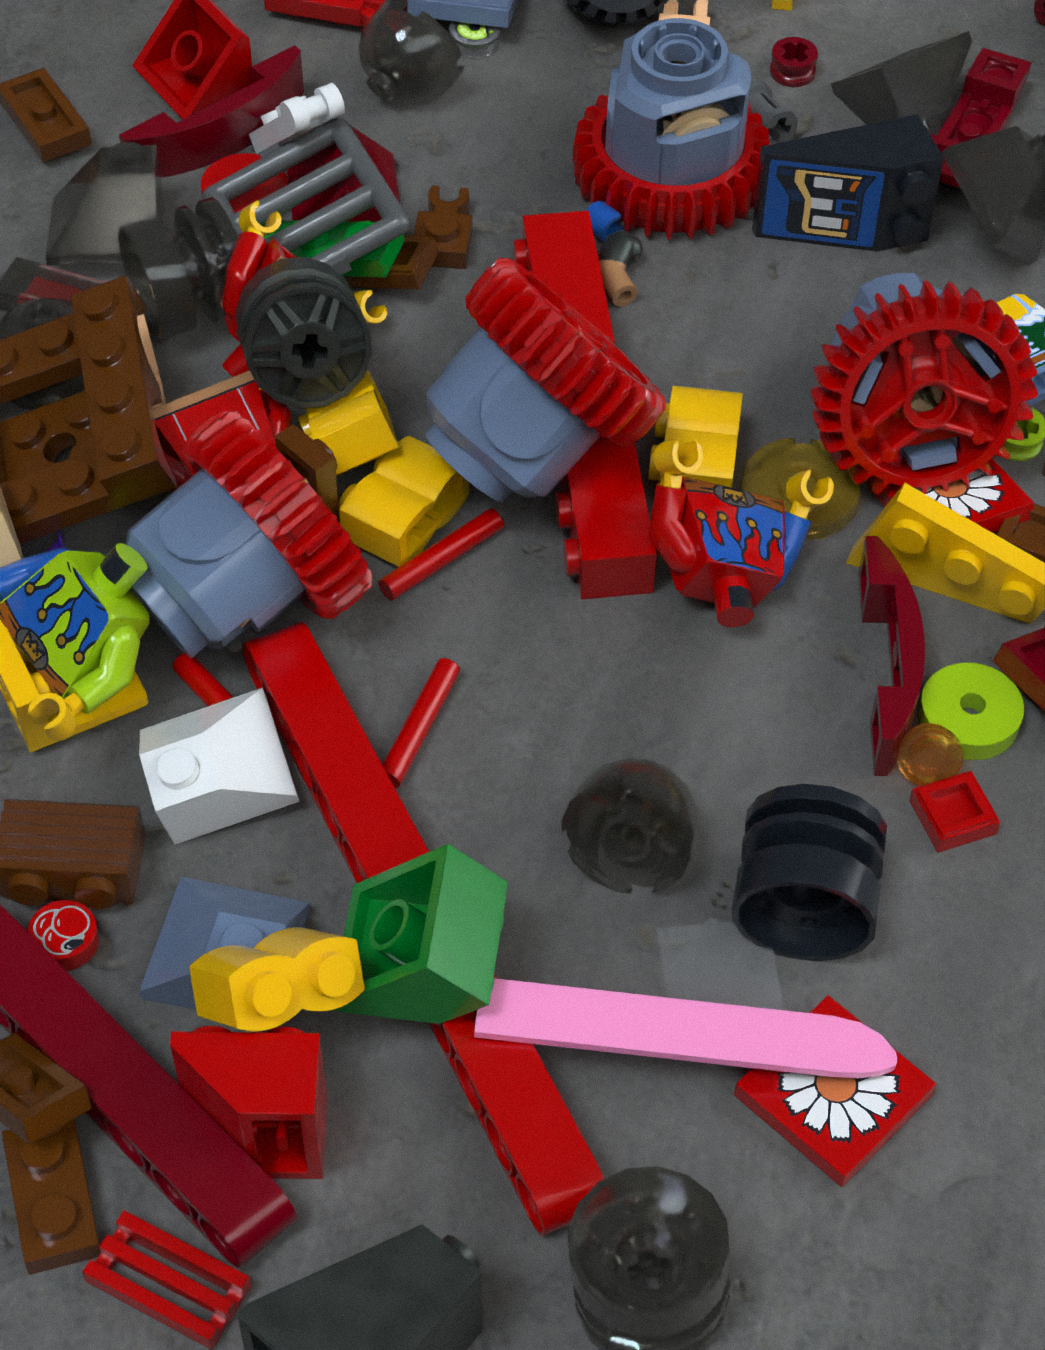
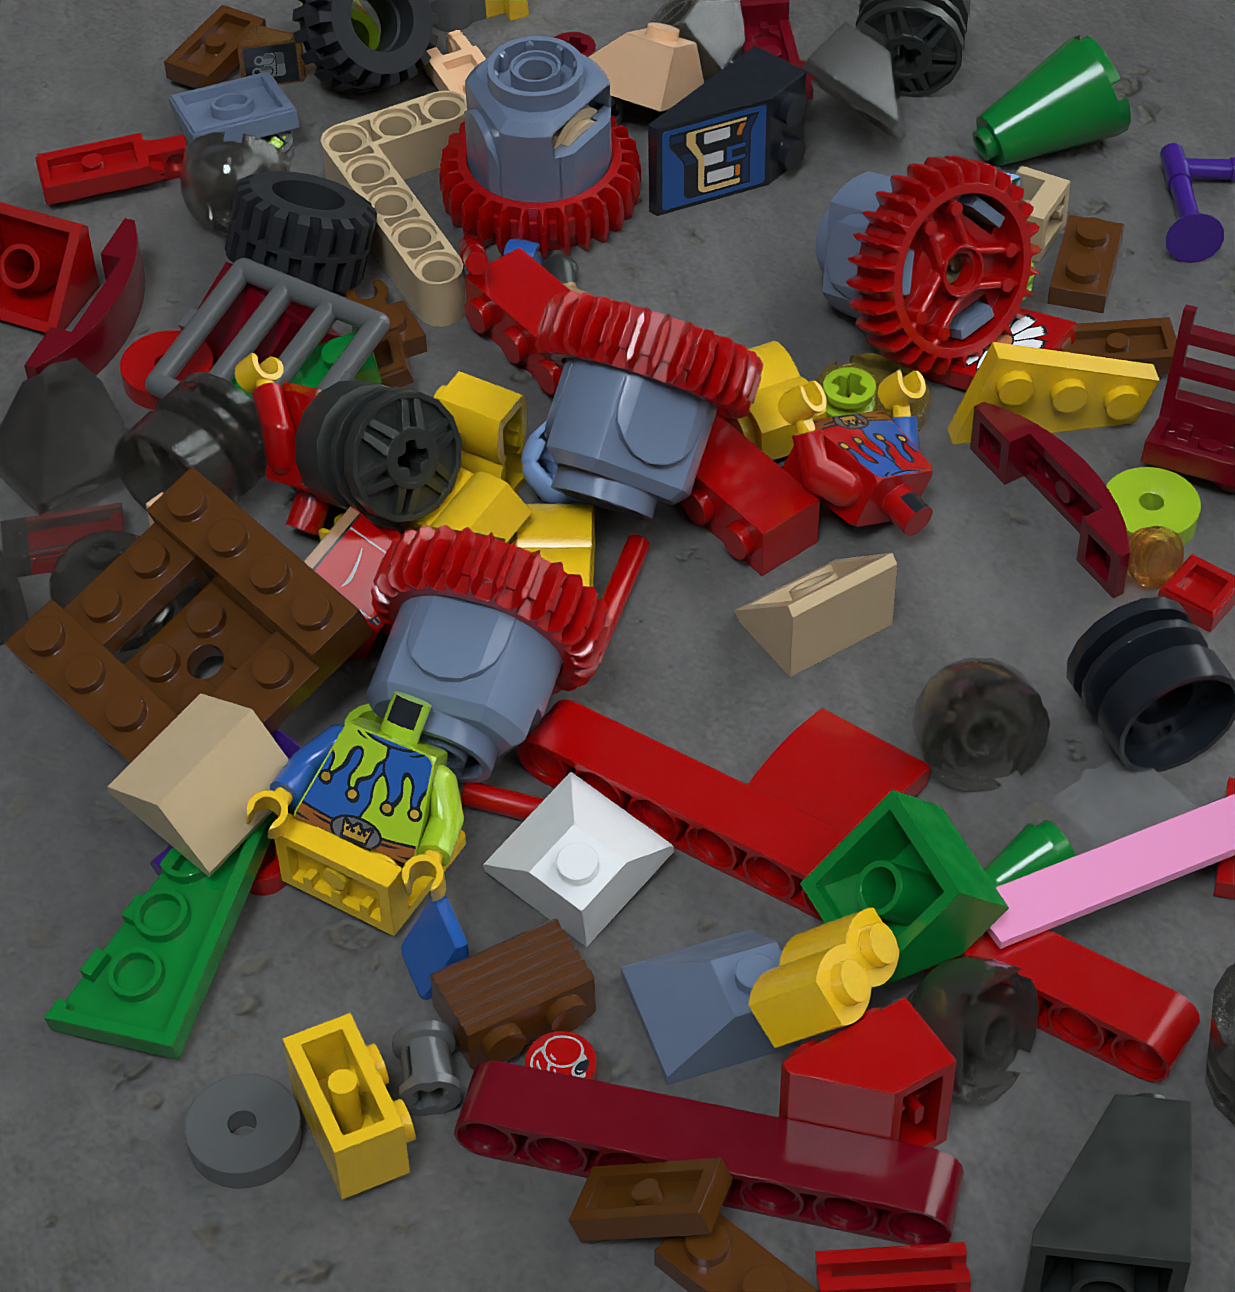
camera: 30 degrees left, 5 degrees down
white plate [249,83,345,154] -> none
red piece [382,658,460,788] -> none
none -> black tyre [224,171,377,292]
none -> tan beam [320,91,467,327]
none -> blue slope [401,896,469,1000]
none -> yellow brick [433,371,528,494]
none -> red piece [458,234,489,275]
none -> light nougat slope [589,22,704,111]
none -> tan slope [734,553,897,677]
none -> red slope [747,708,932,833]
none -> lime bush [823,367,876,417]
none -> clear smoke cylinder [907,955,1039,1106]
none -> green cone [984,820,1076,887]

